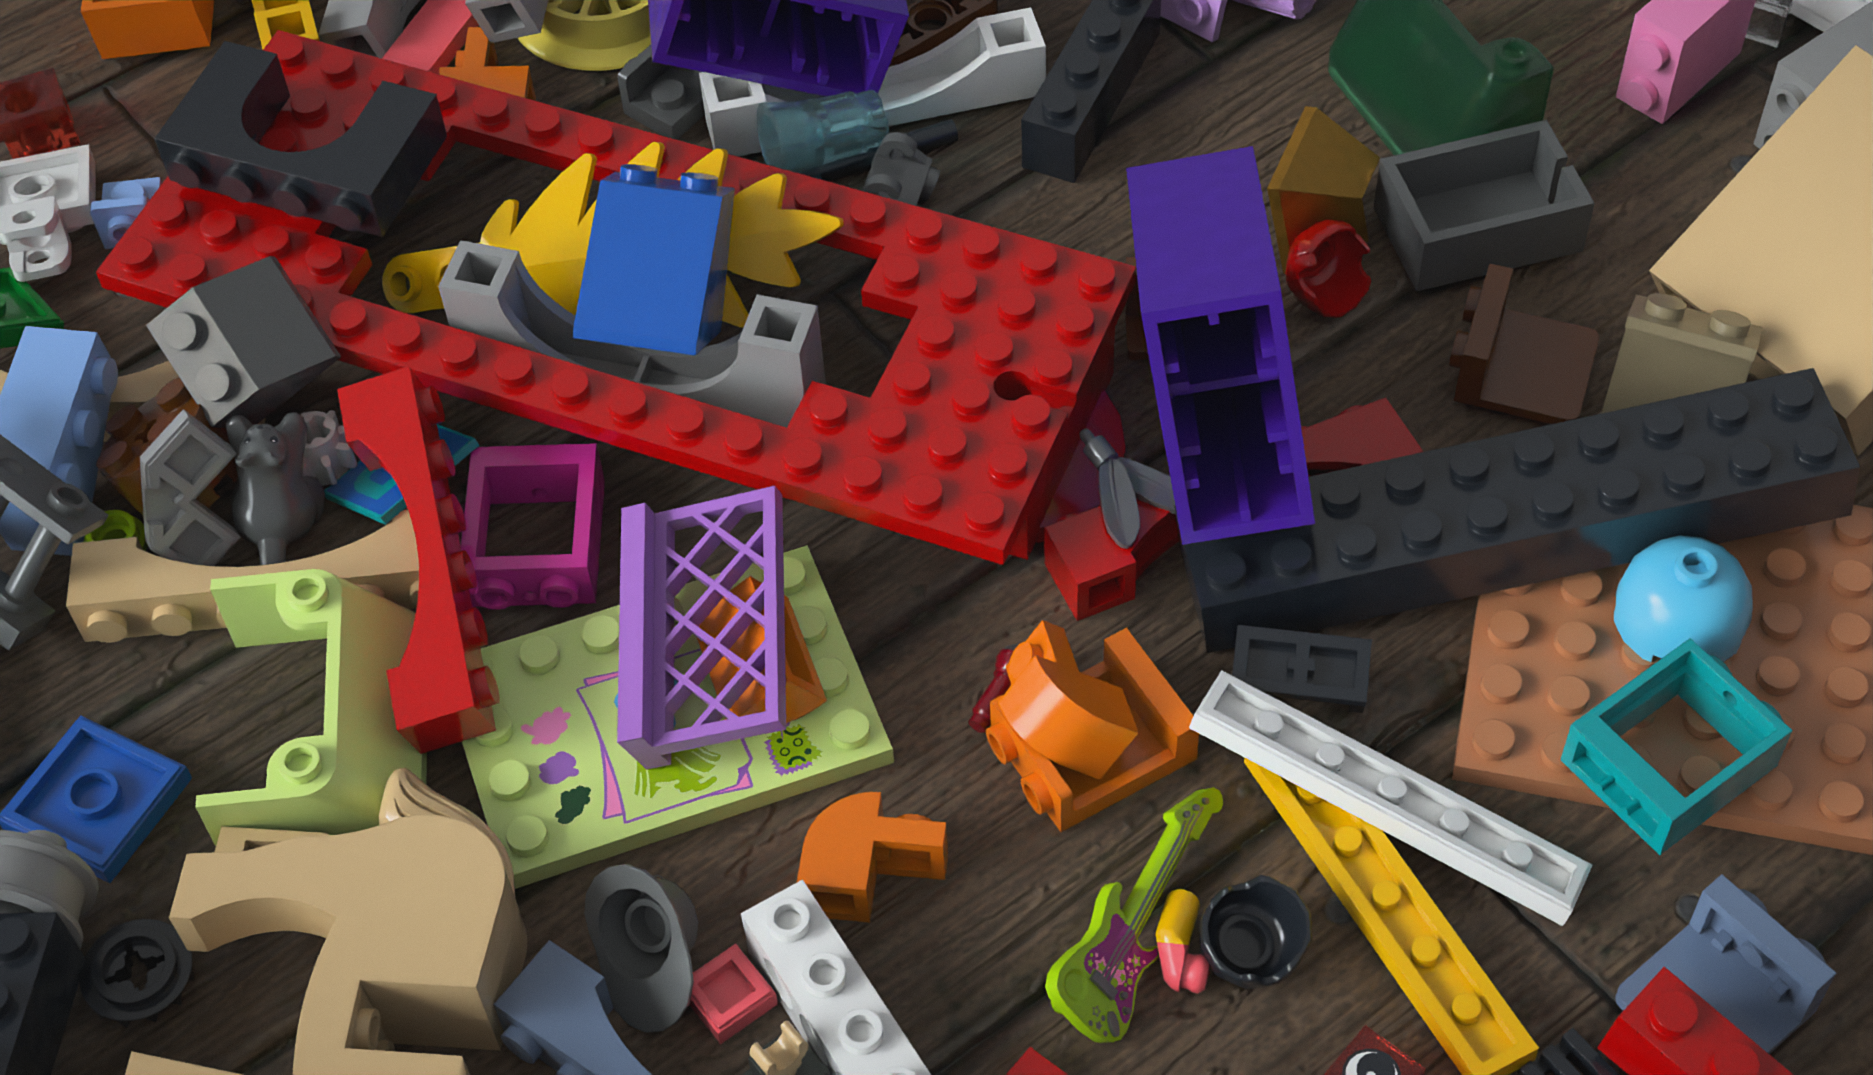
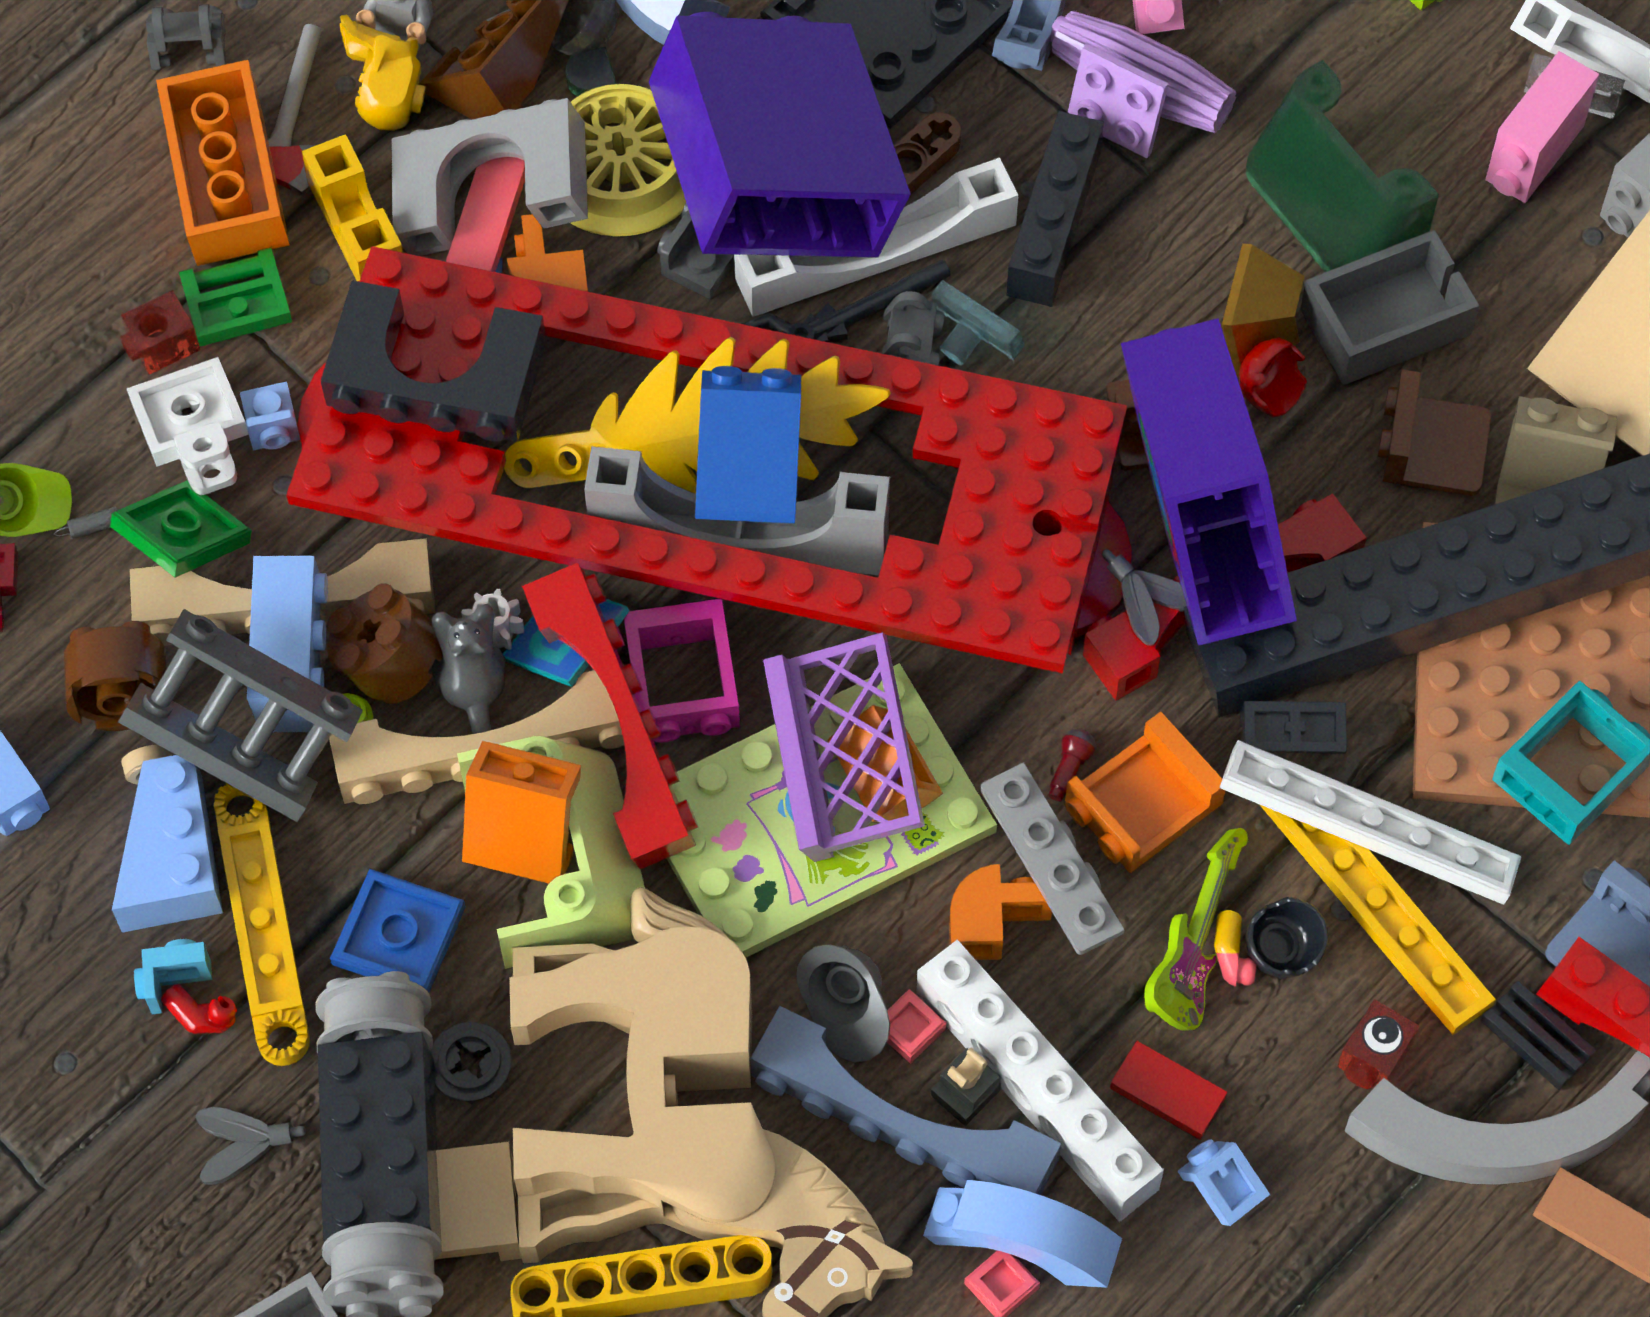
camera: 10 degrees left, 10 degrees up
light grey tile [140,409,241,566] -> none
dark grey slope [146,256,341,428] -> none
clear light blue plant [757,90,889,174] -> none
orange brick [998,620,1139,780] -> none
medium azure cylinder [1614,535,1753,662] -> none
none -> green plate [179,247,292,347]
none -> orange panel [462,741,581,884]
none -> clear light blue tile [931,280,1025,365]
none -> light grey bracket [981,762,1124,955]

